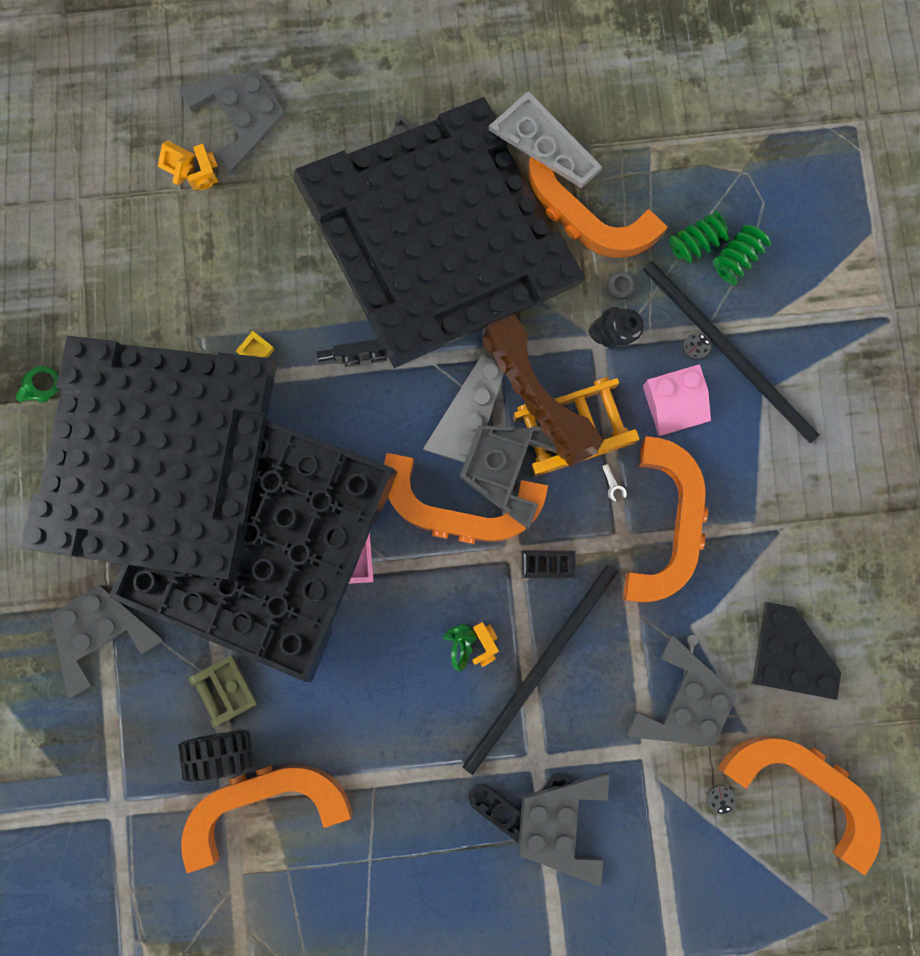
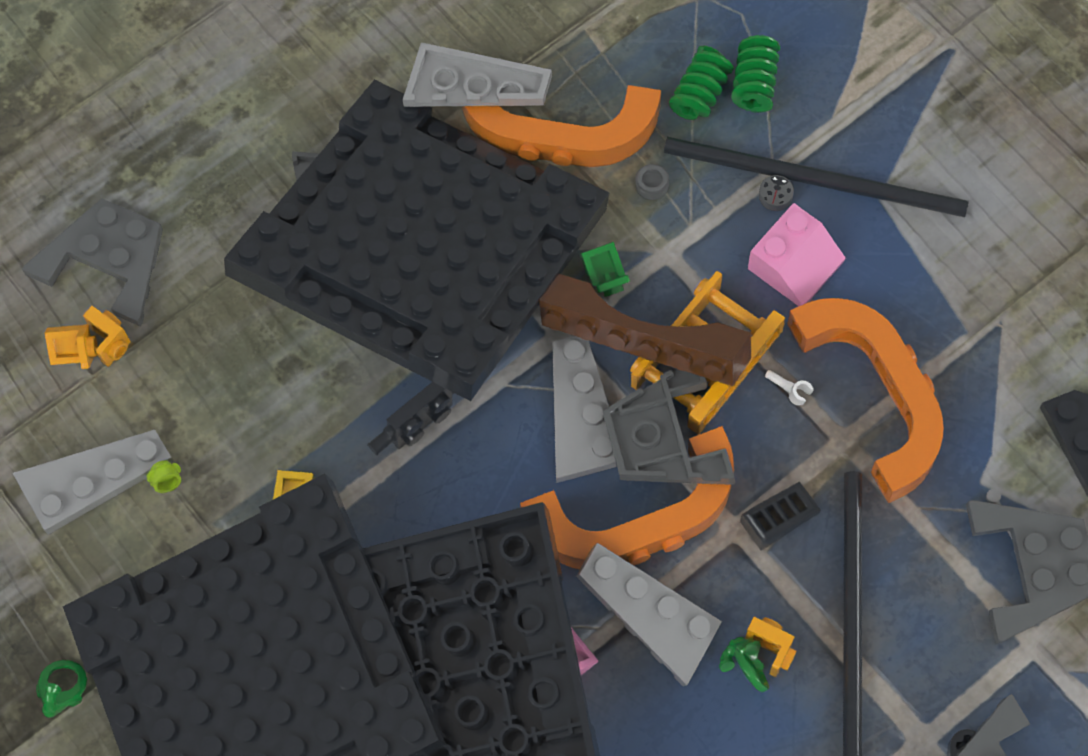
camera: 30 degrees left, 15 degrees down
black head [588,307,644,349] -> none
none -> light grey wing [13,429,174,535]
none -> lime plate [146,460,181,493]
none -> light grey wing [576,543,722,687]
none -> green bracket [580,242,630,297]

